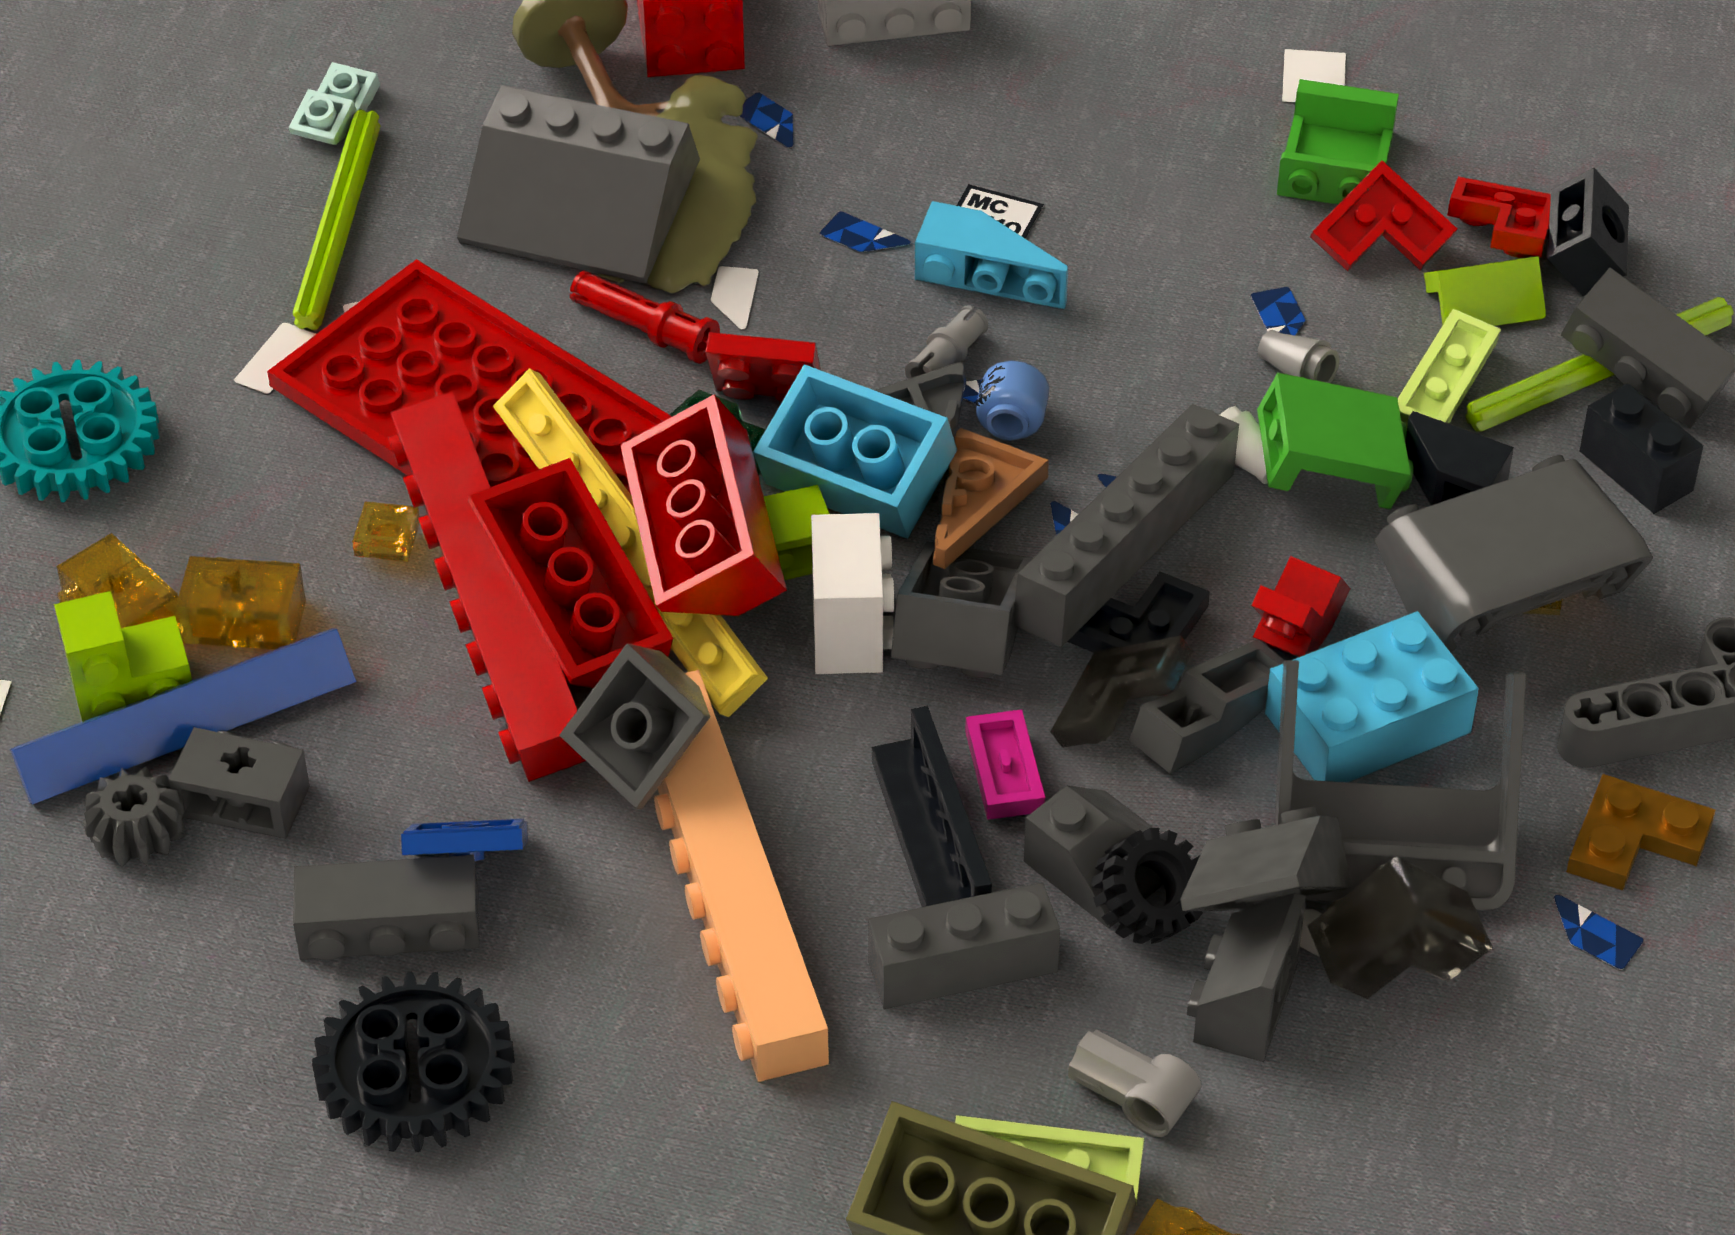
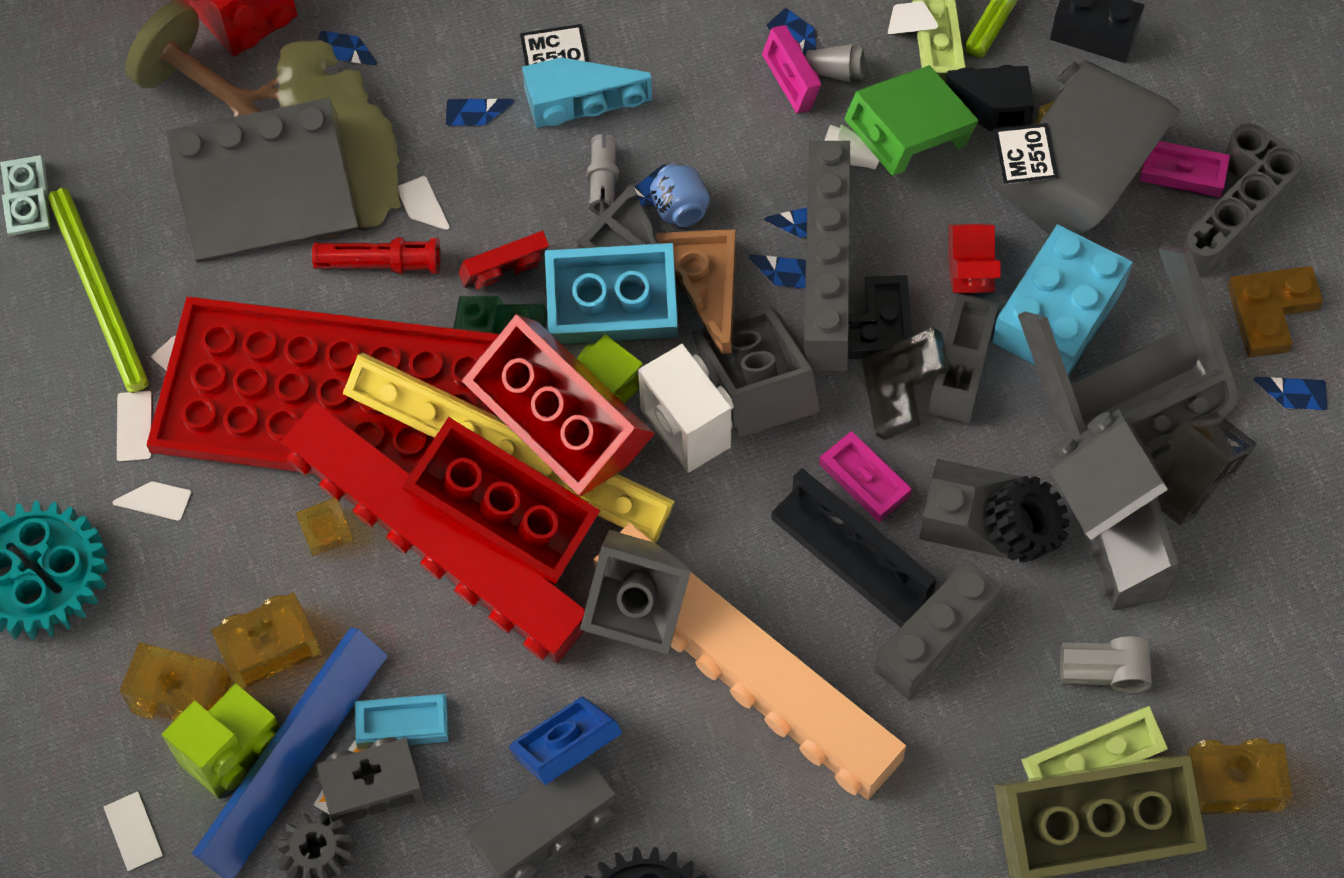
camera: 30 degrees left, 15 degrees up
none -> white sticker [113,481,191,521]
none -> medium azure tile [355,694,449,749]
none -> dark pink plate [762,25,821,114]
none -> white sticker [888,1,938,34]
none -> sticker [994,123,1059,184]
none -> dark pink plate [1139,141,1230,198]

